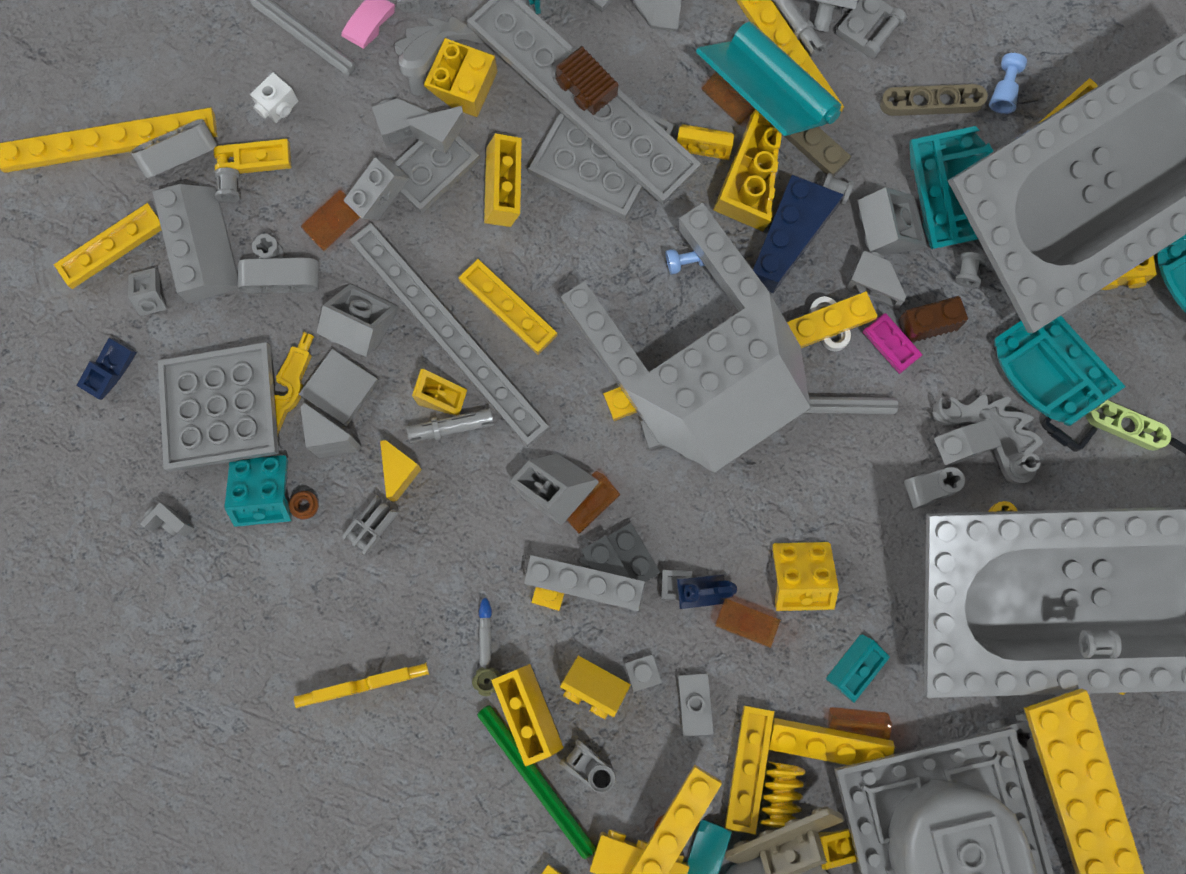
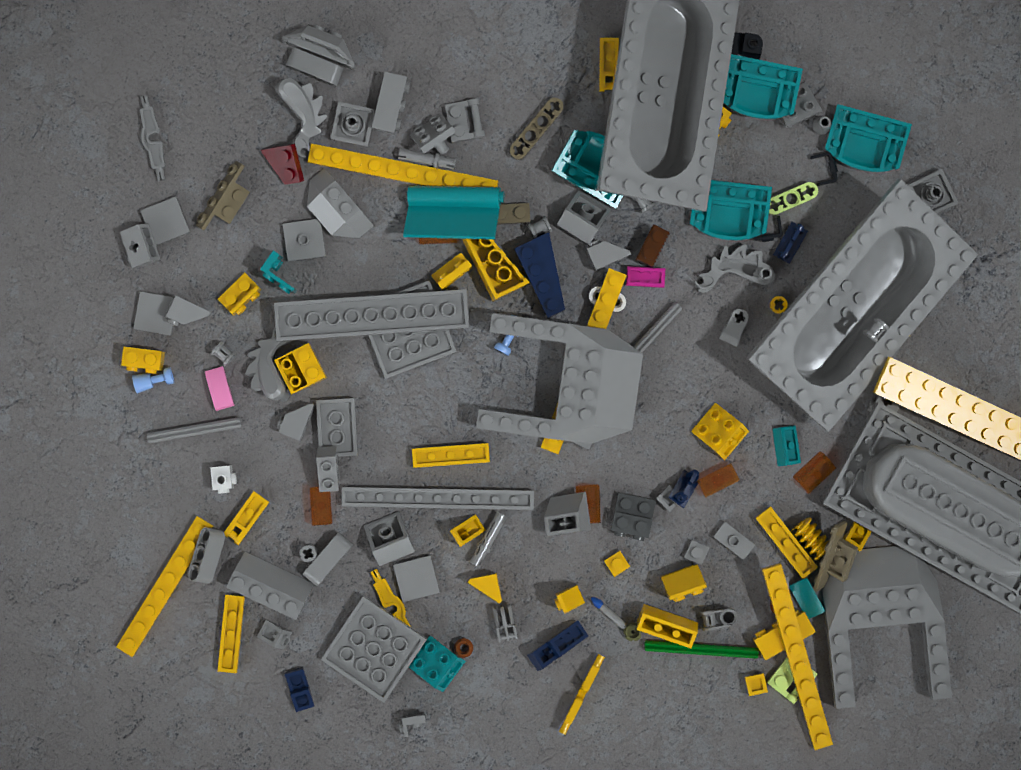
camera: 45 degrees left, 10 degrees up
light grey bush [214,168,240,203] -> none
light grey slope [301,403,362,459] -> none
light grey slope [408,106,466,154] -> none
yellow brick [484,133,522,227] -> none
light grey plate [524,555,646,611] -> none
reddish brown brick [556,46,618,115] -> none
yellow plate [769,718,895,765] -> none
light grey slope [934,419,1002,467] -> none
light blue piece [989,53,1027,114] -> none
none -> dark blue slope [527,620,589,671]
none -> yellow slope [554,584,585,614]
none -> dark blue hinge [773,222,808,264]

